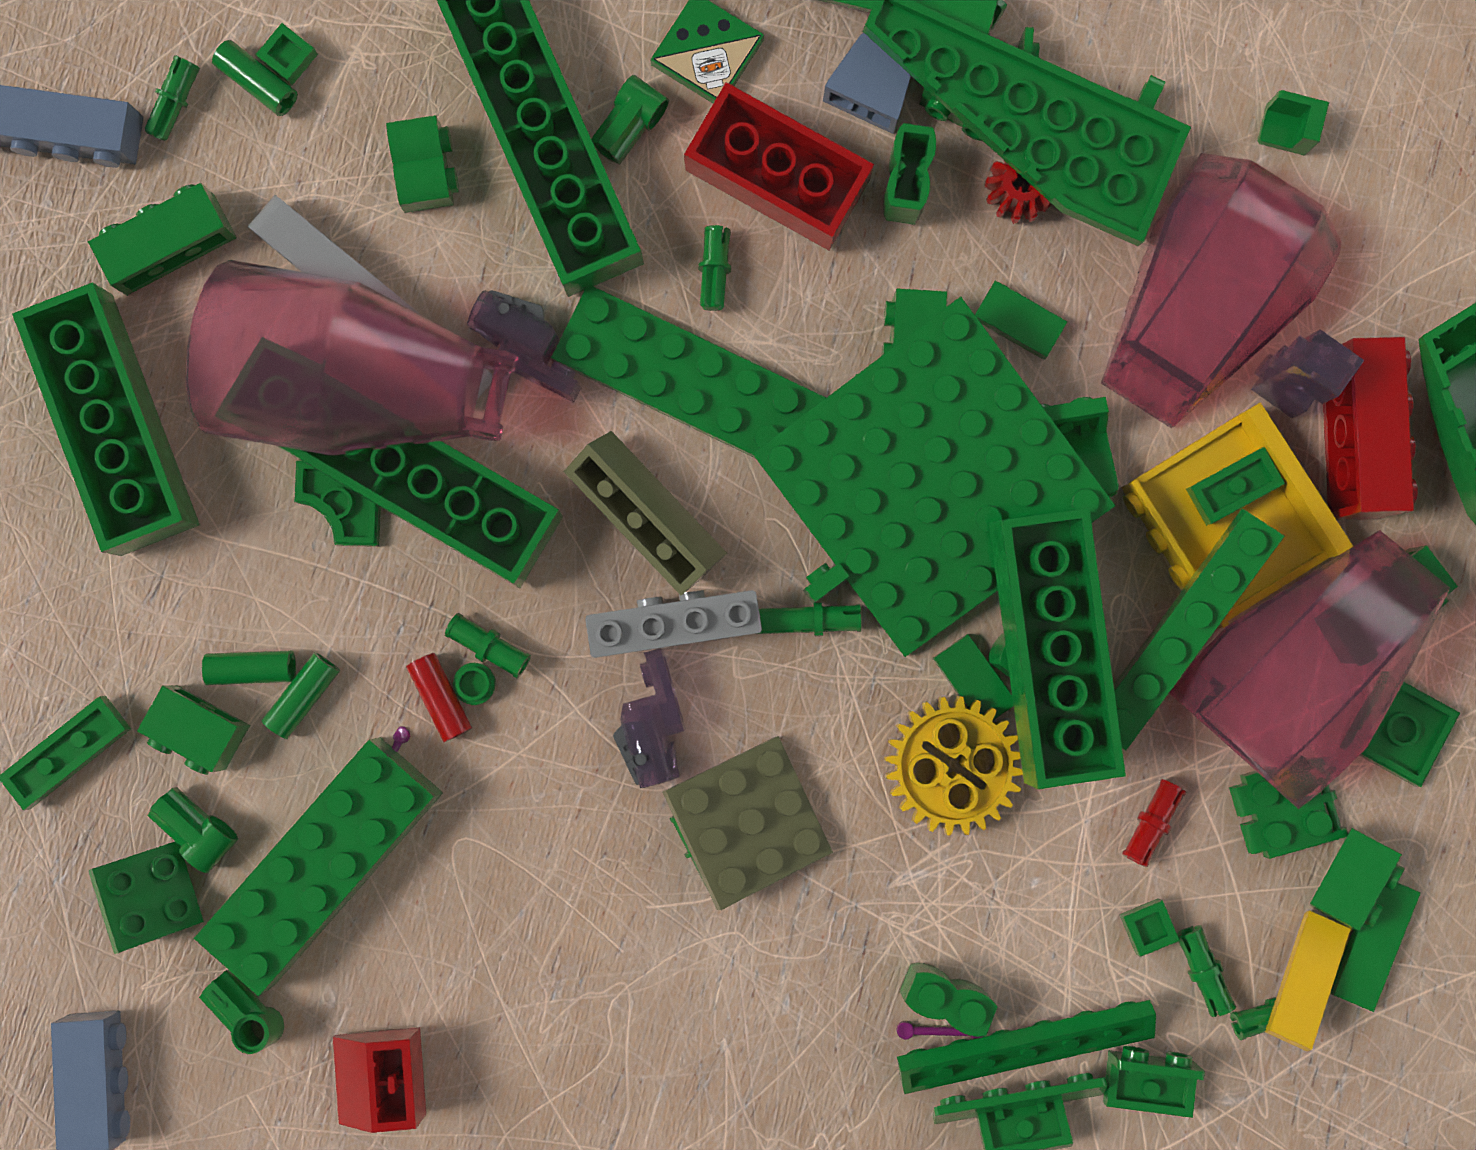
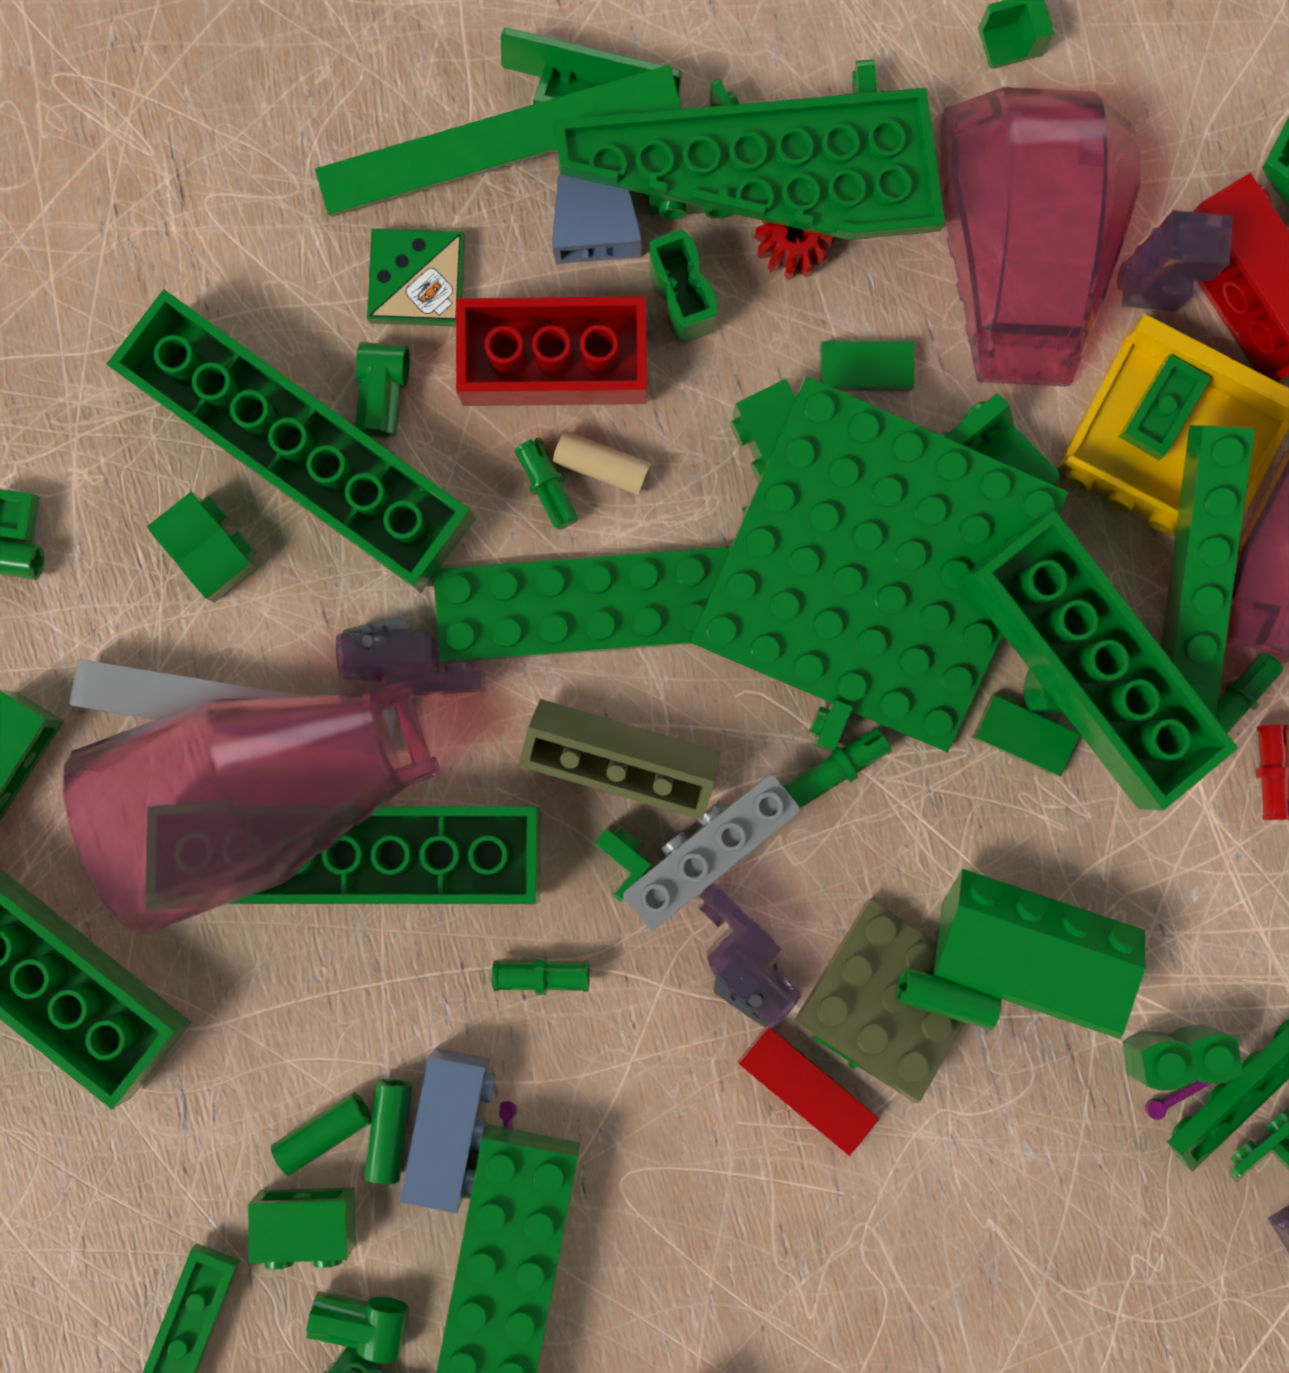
camera: 30 degrees left, 0 degrees up
green tile [294,461,381,547] -> none
red piece [406,652,472,743] -> none
green plate [453,663,496,705] -> none
yellow gear [884,696,1023,836] -> none
none -> sand blue brick [400,1048,496,1213]
none -> tan piece [553,430,652,496]
none -> green bracket [595,826,651,902]
none -> red tile [738,1025,879,1156]
none -> green piece [896,967,1002,1030]
none -> green slope [933,869,1146,1039]
none -> green axle [1216,653,1283,733]

